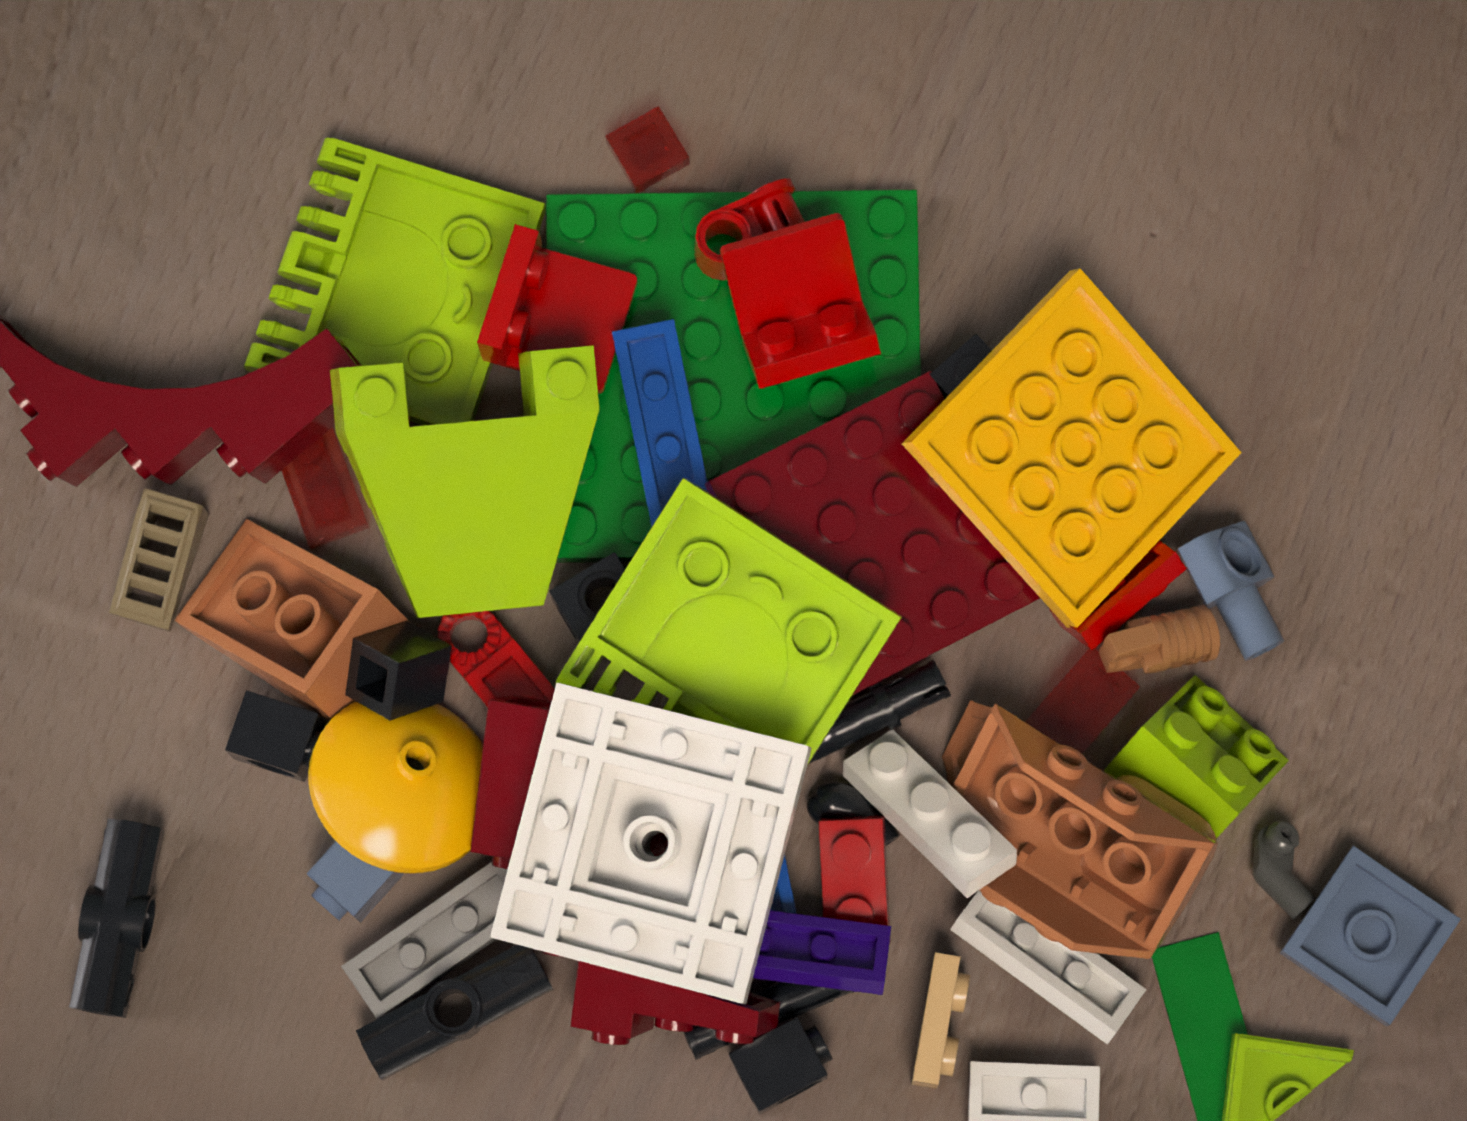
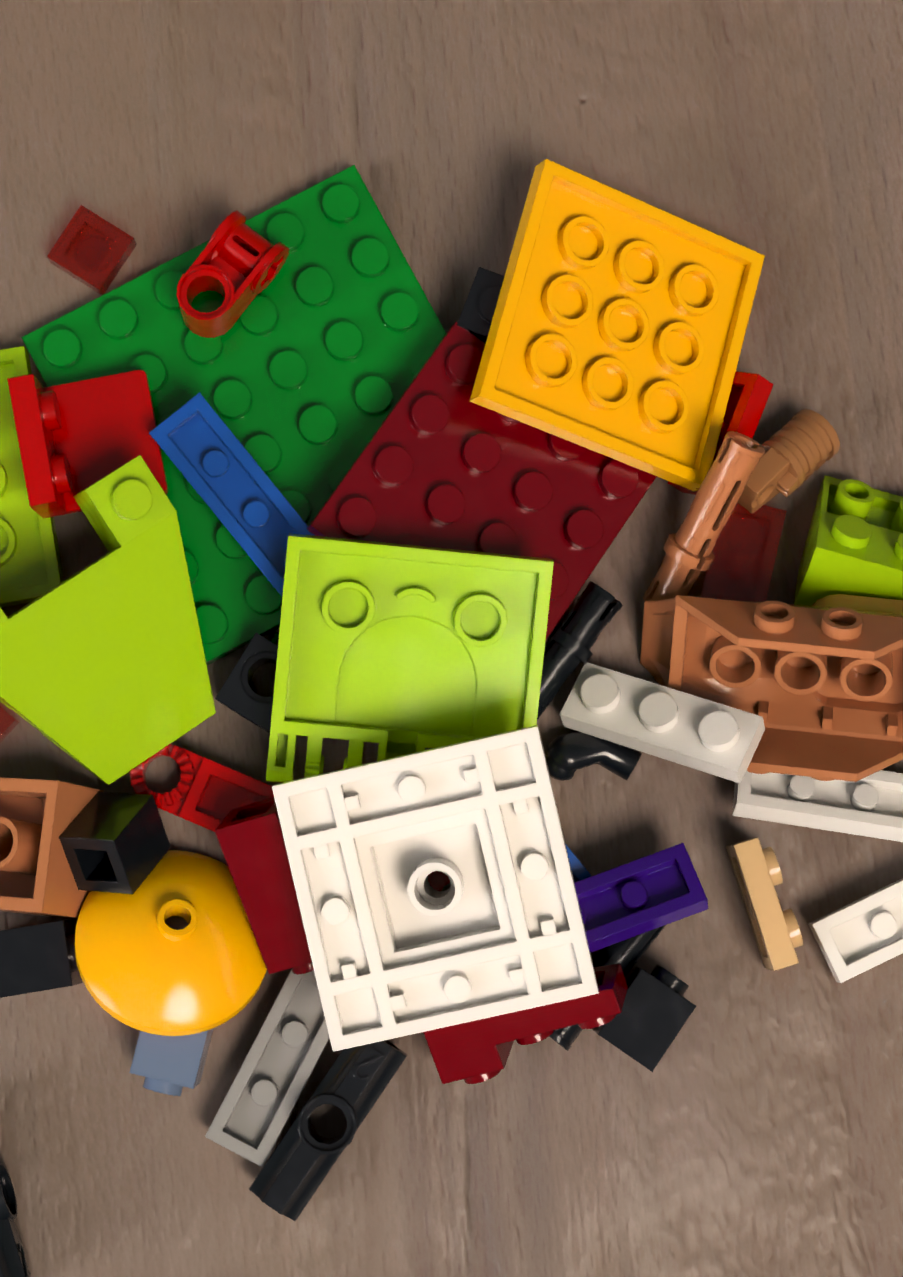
camera: 35 degrees left, 5 degrees up
red bracket [720,213,881,389] -> none
red plate [819,816,891,945] -> none
sand blue piece [1178,521,1285,661] -> none
none -> nougat pin [643,431,765,601]

